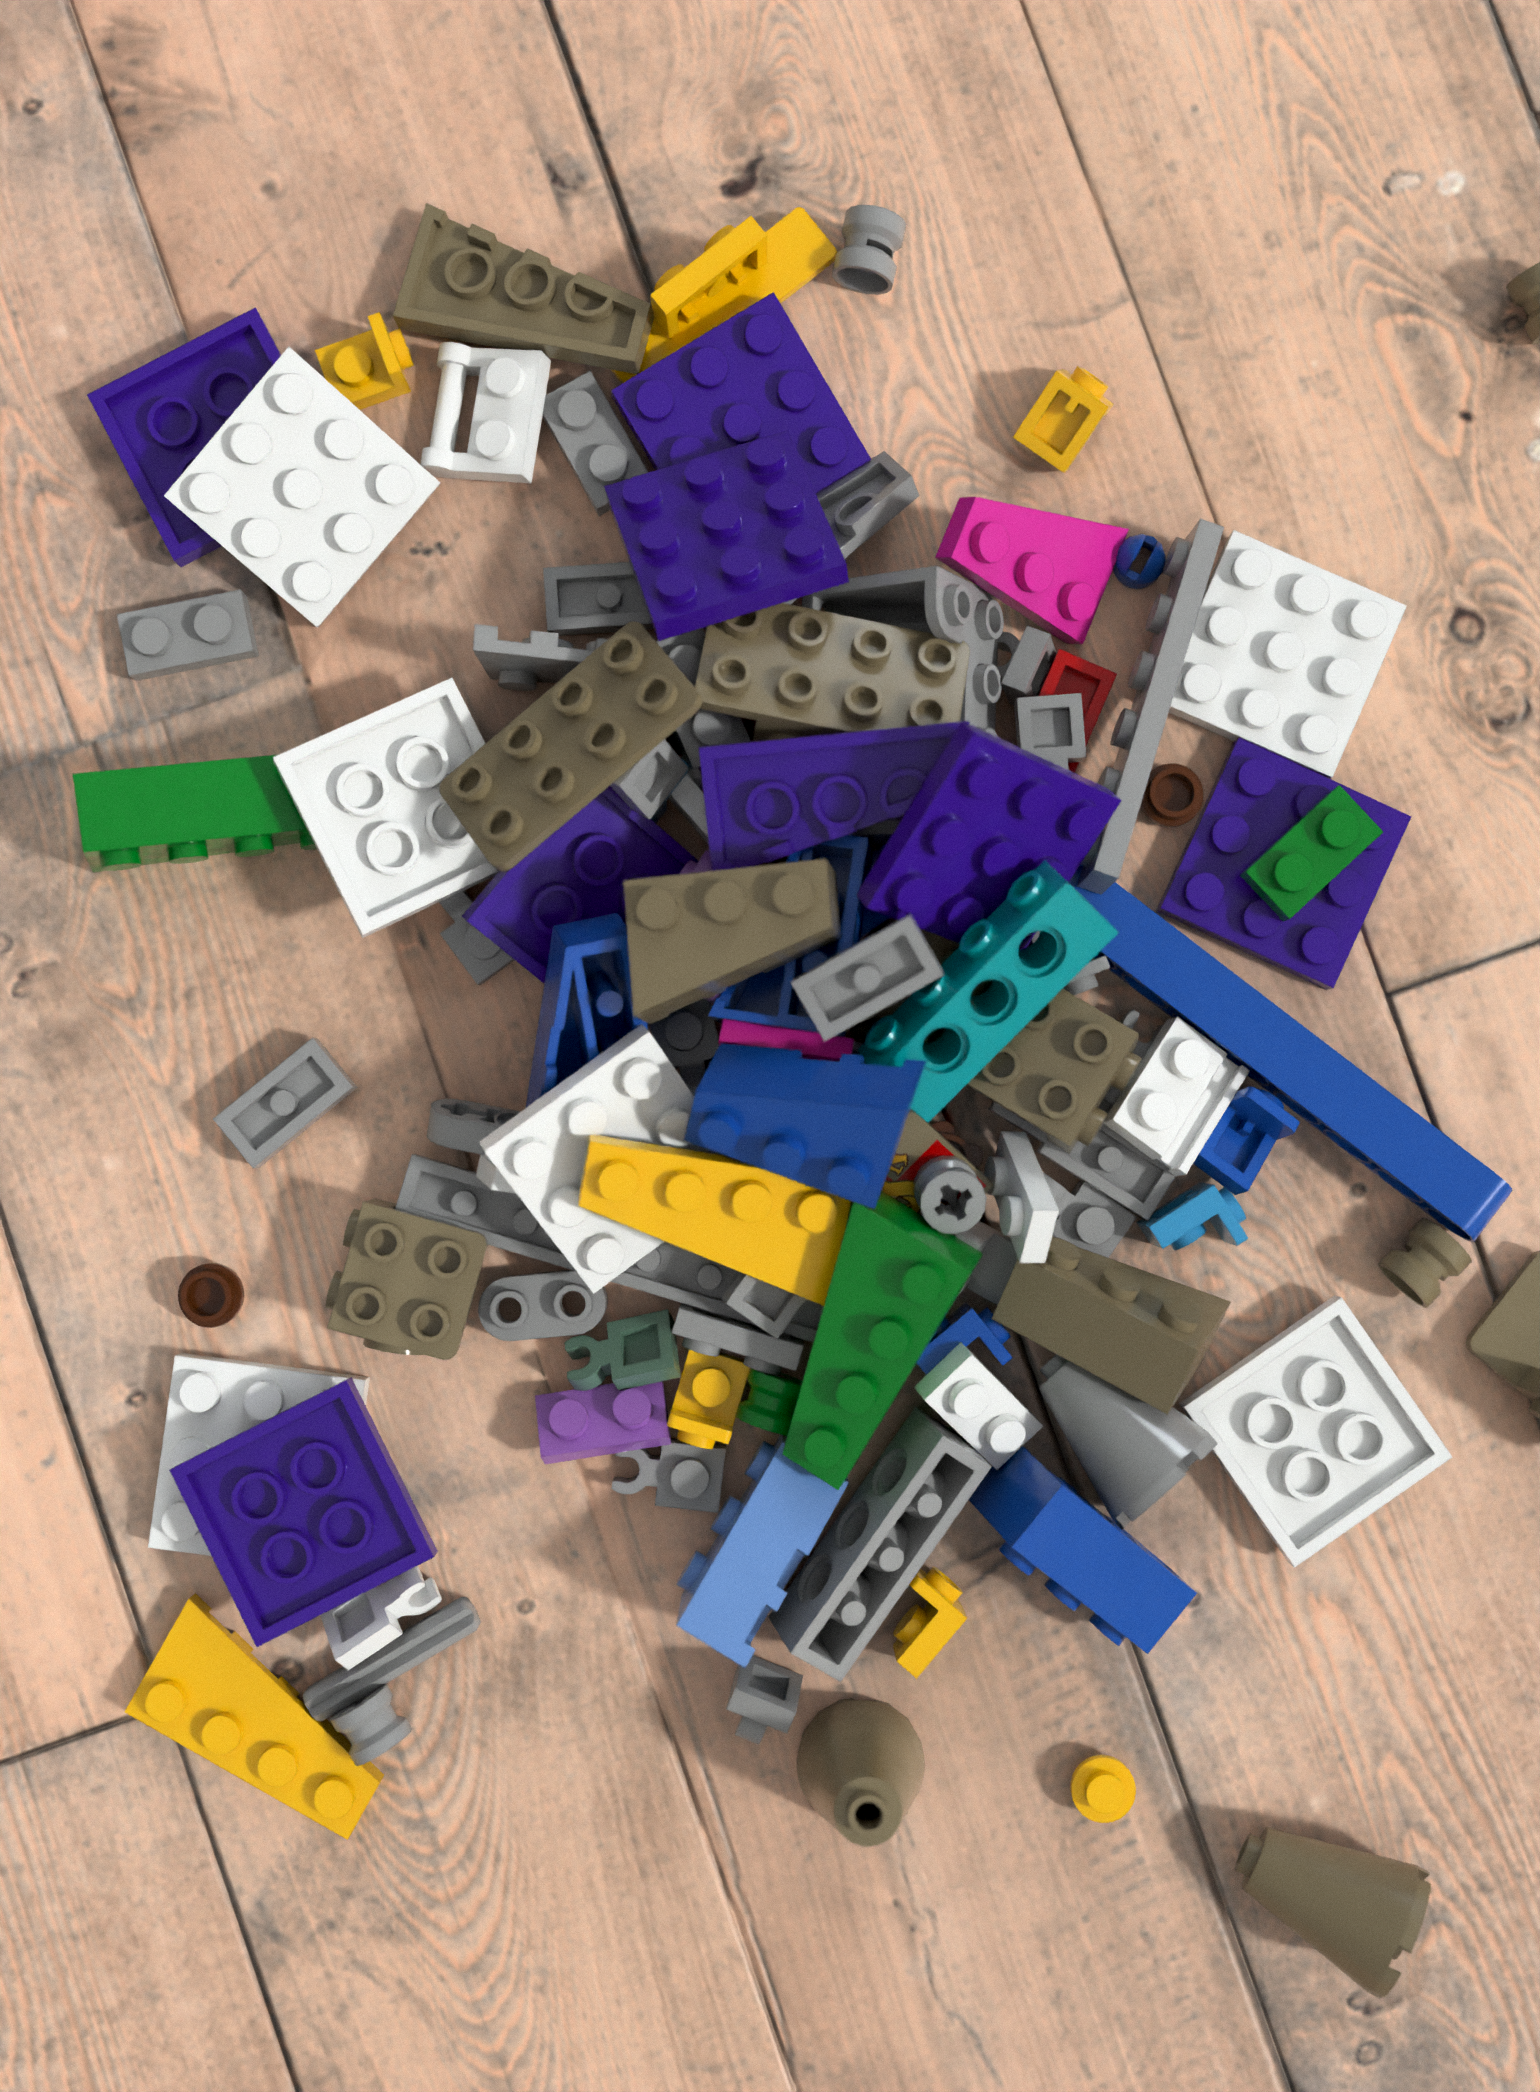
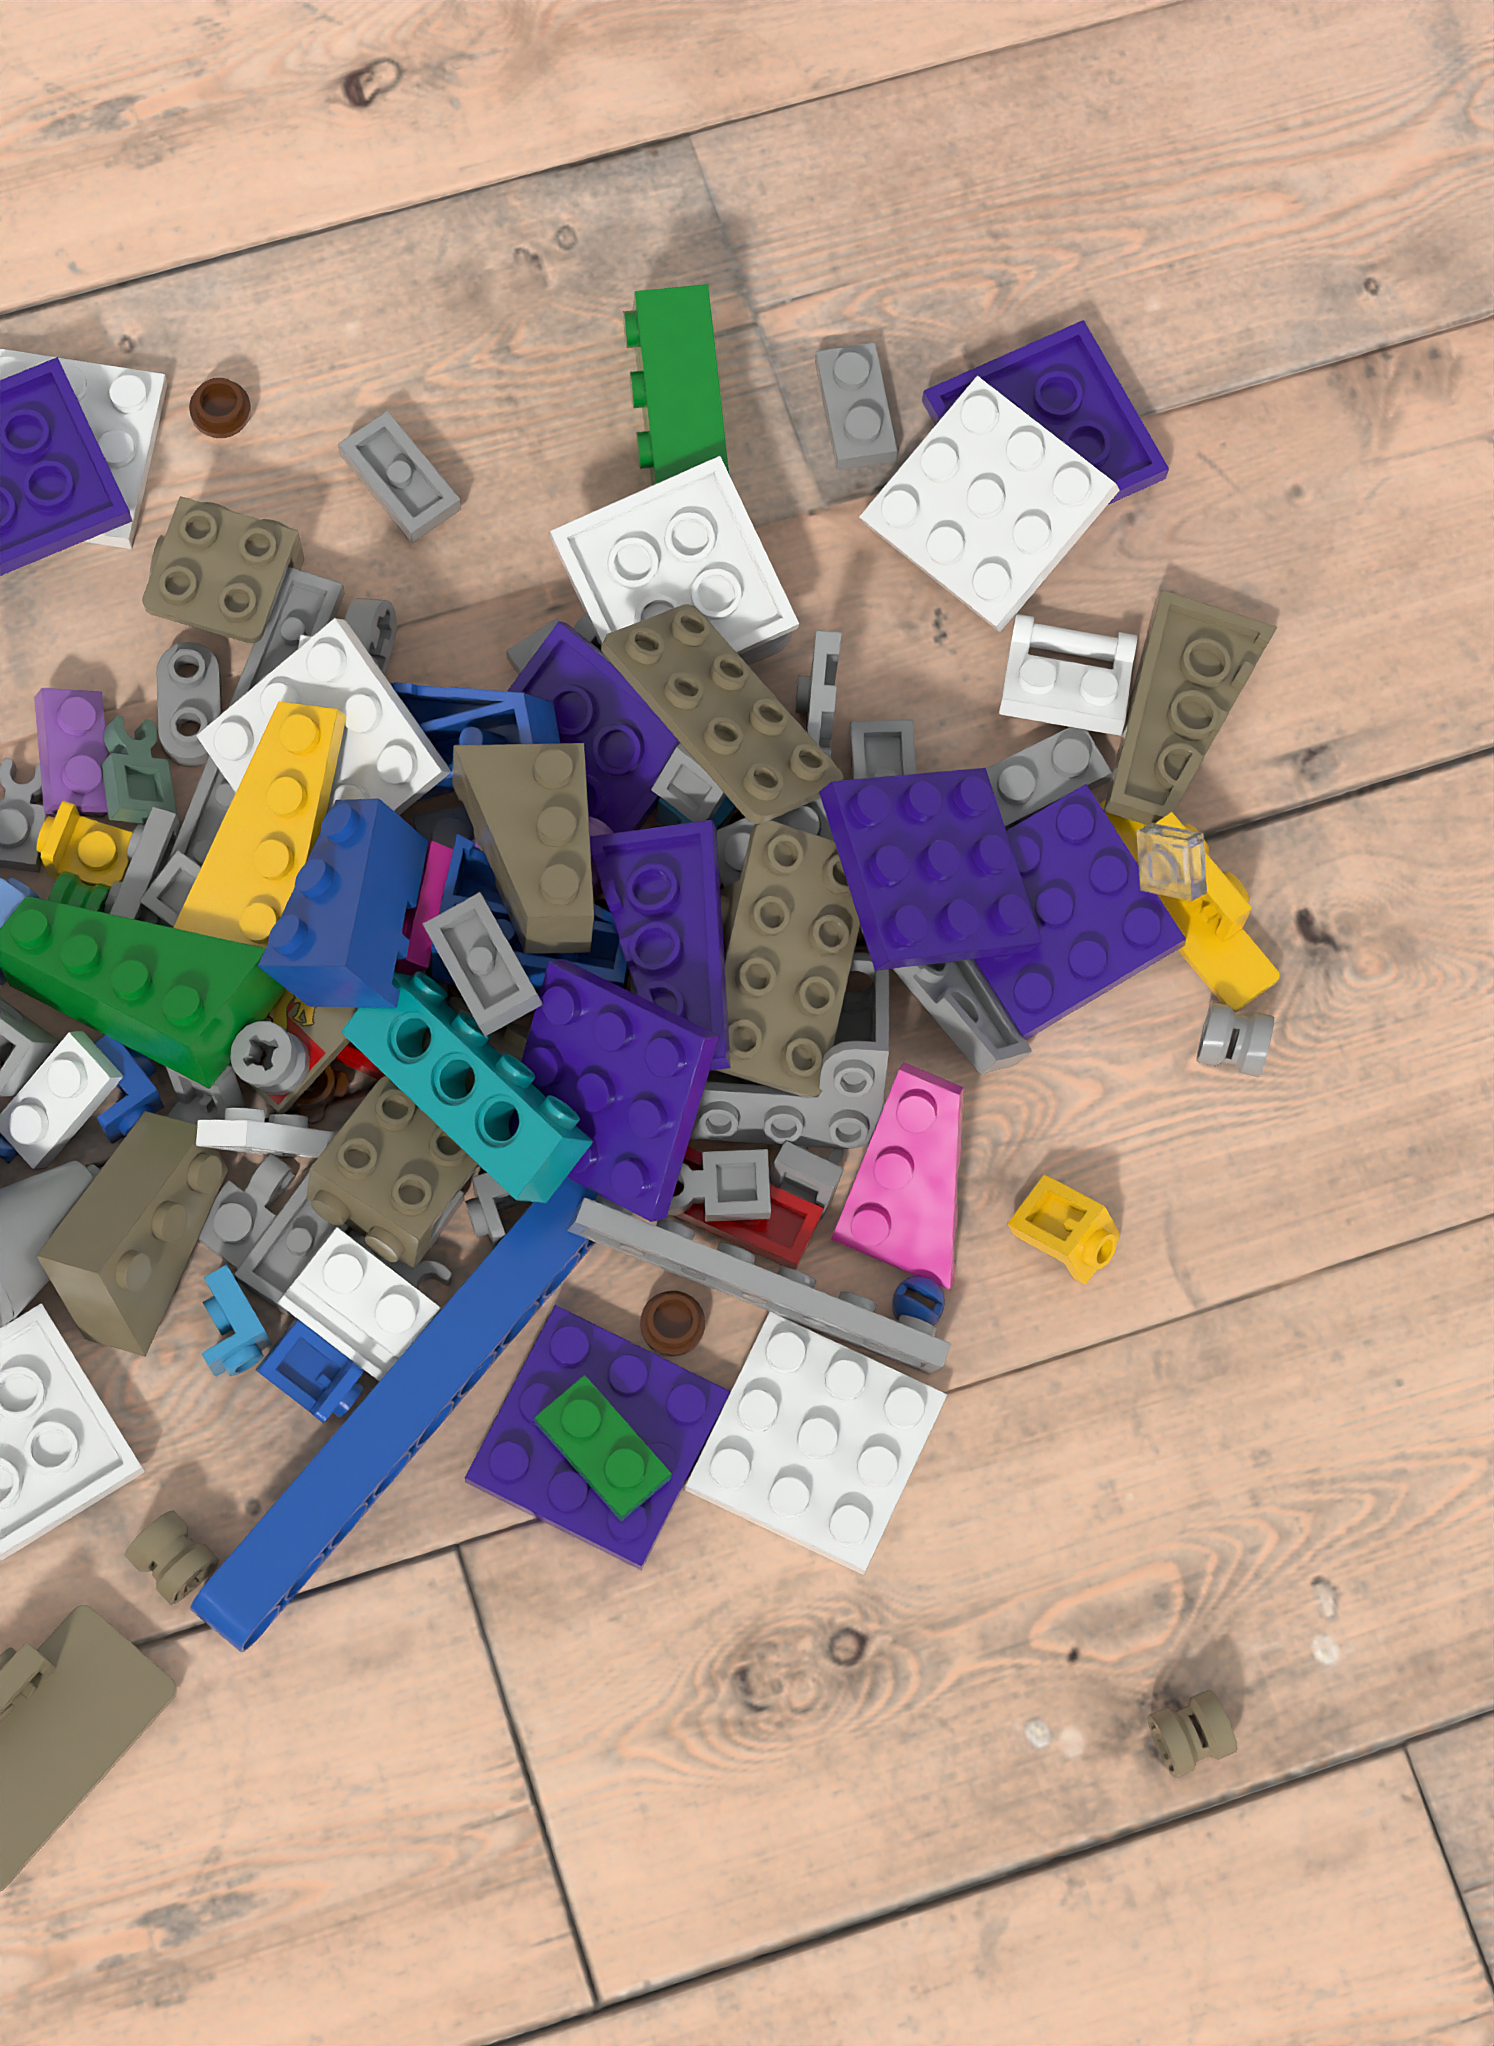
camera: 90 degrees right, 15 degrees down
yellow bracket [315,312,414,410] -> none
none -> clear plate [1136,823,1207,901]

